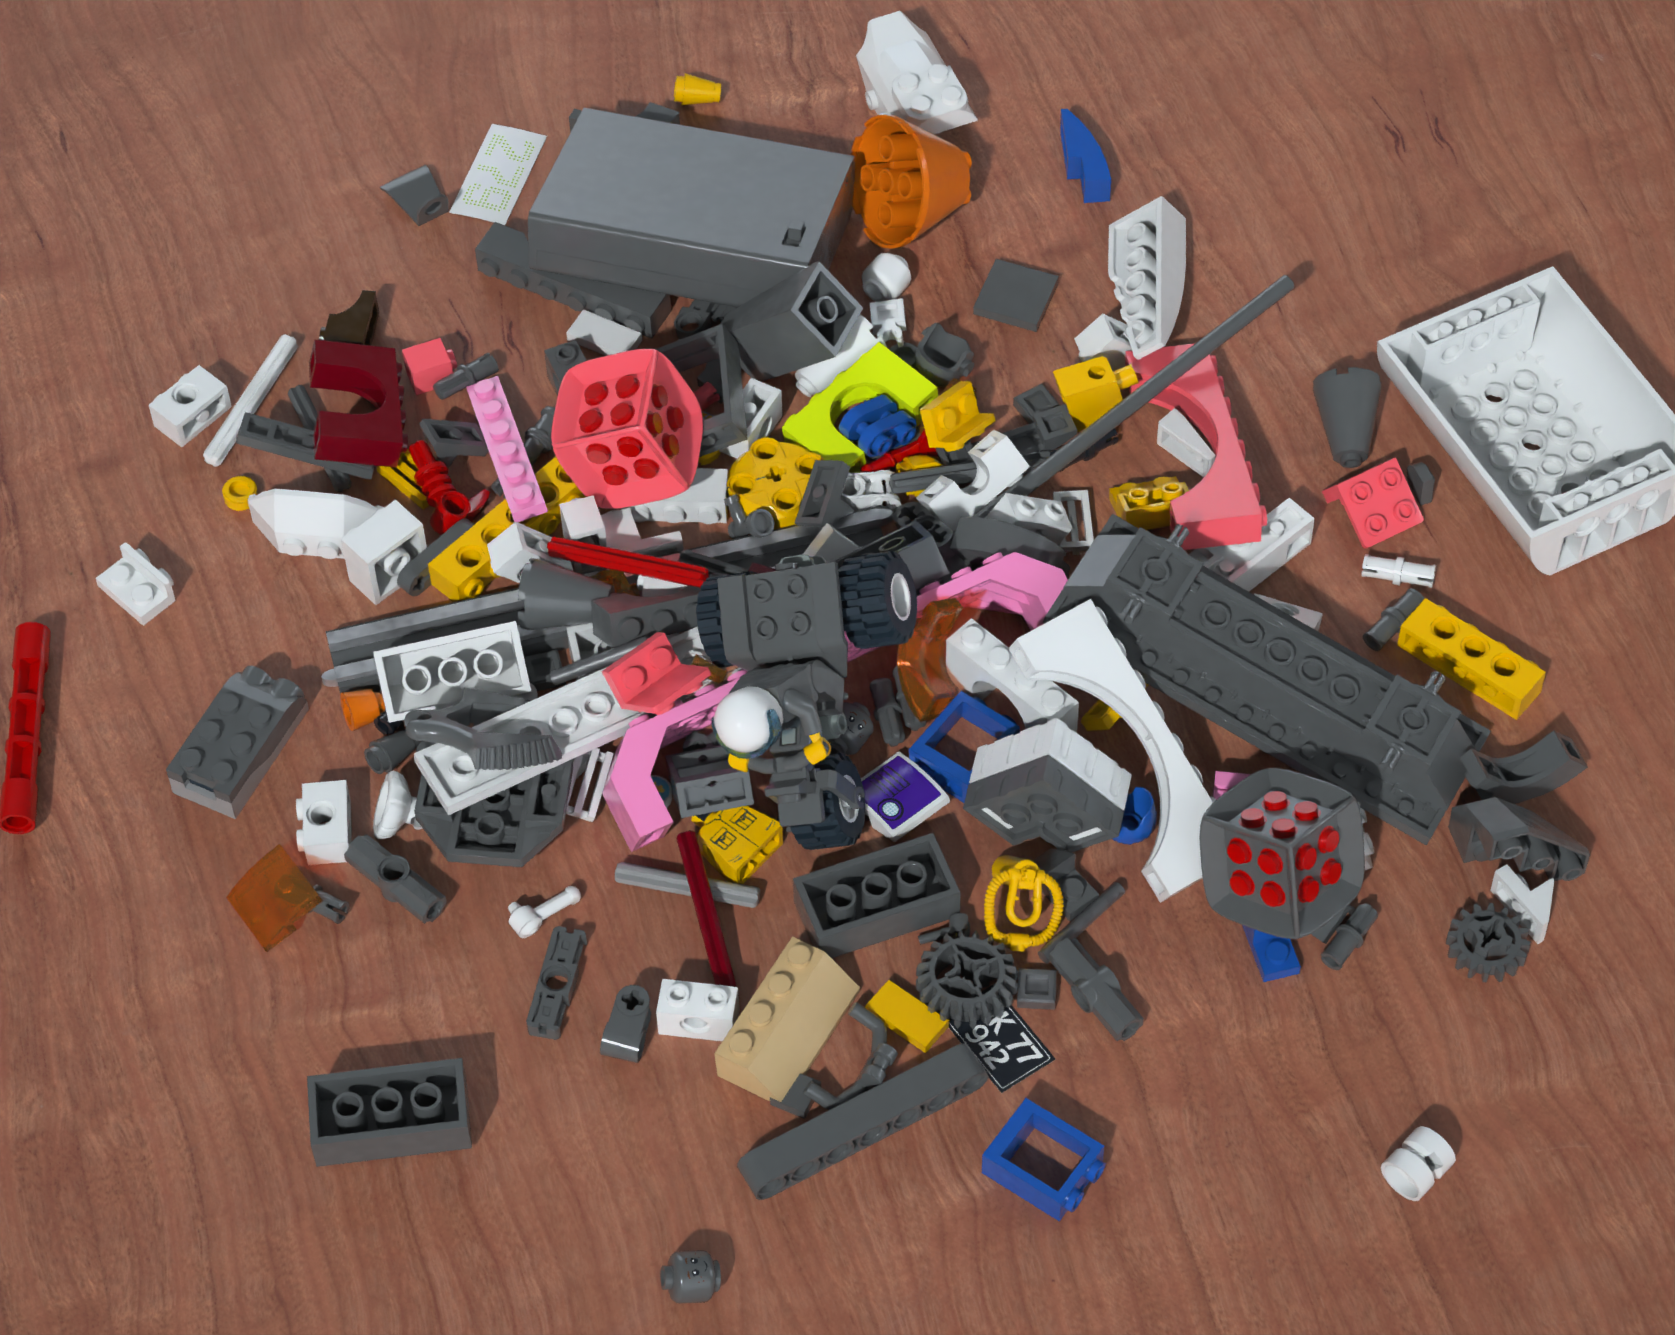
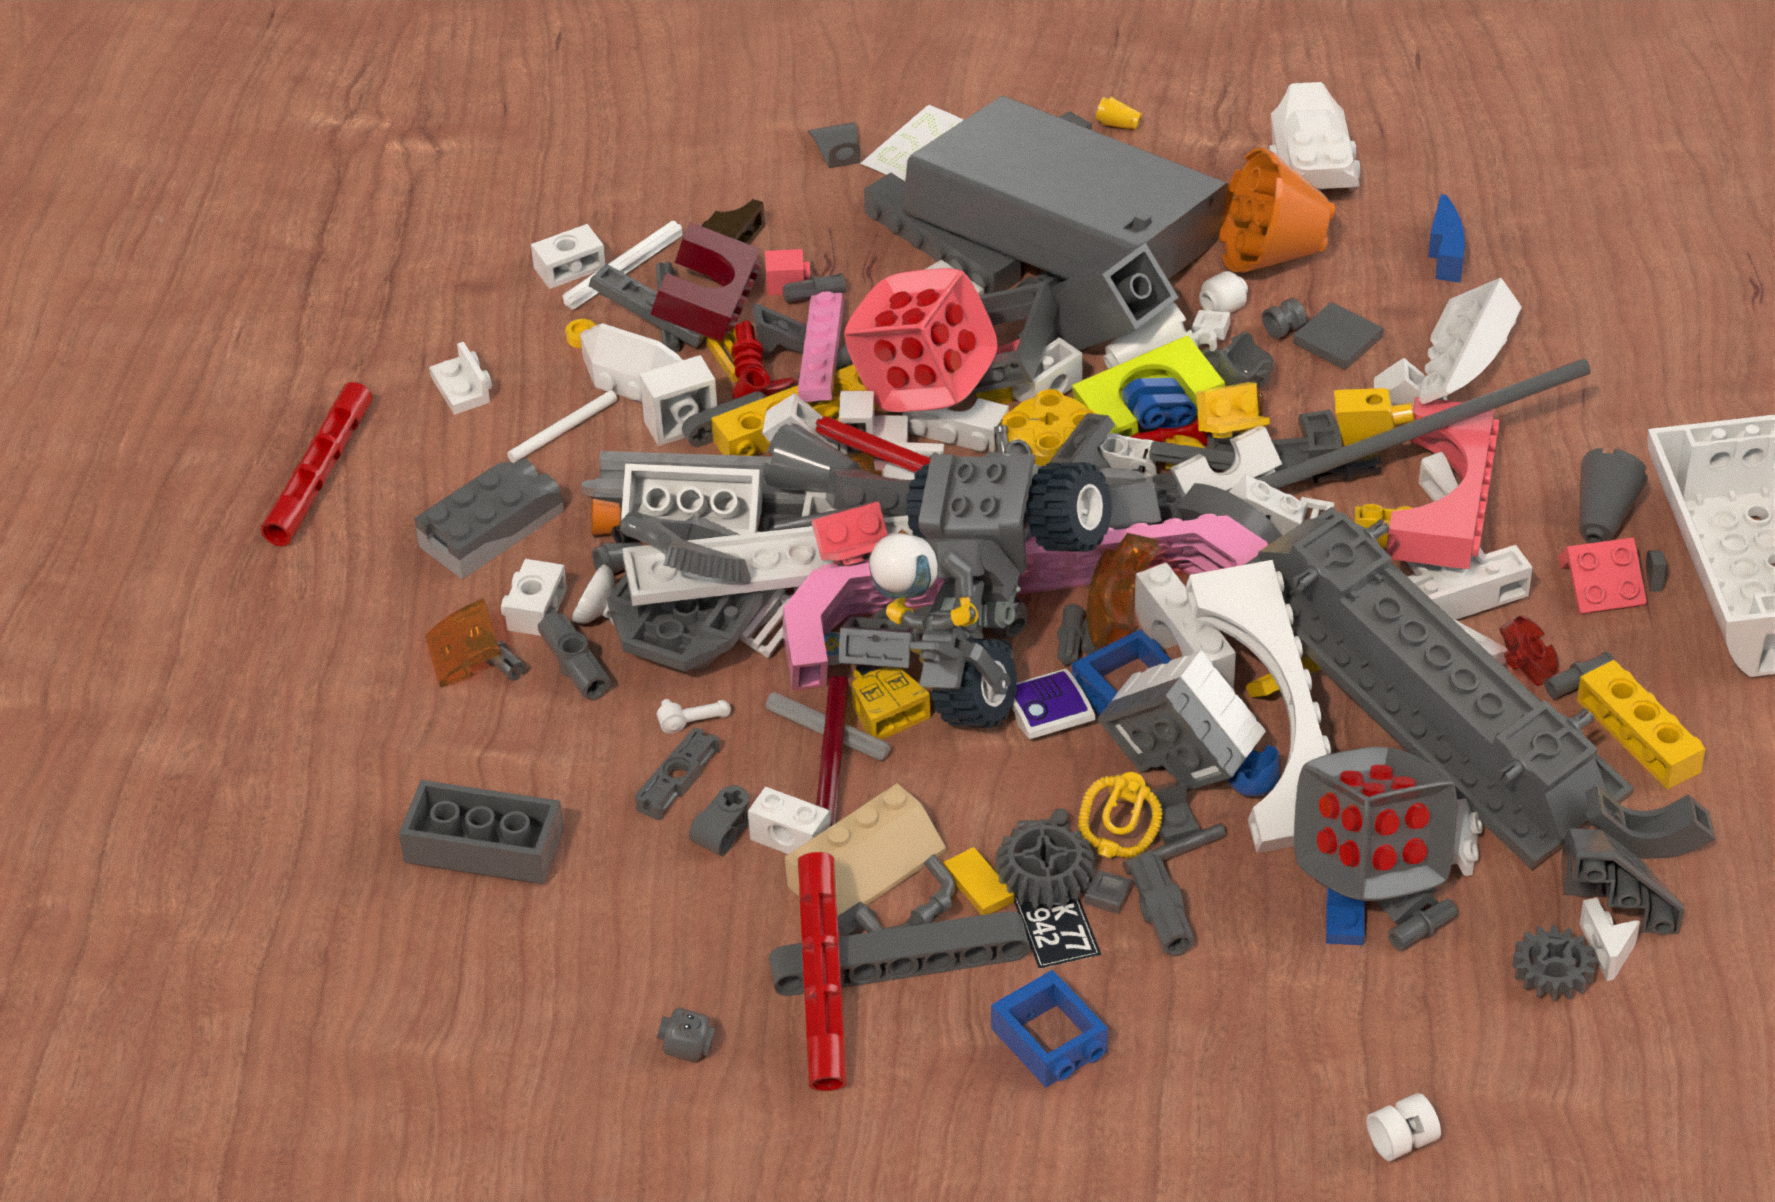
camera: 20 degrees right, 10 degrees down
dark grey brick [793,833,961,958] -> none
dark grey head [827,702,874,755] -> none
white pin [1362,554,1436,588] -> none
none -> white bar [507,390,617,463]
none -> red piece [798,852,847,1091]
none -> dark grey wheel [1262,298,1307,339]
none -> clear red plate [1499,616,1560,686]

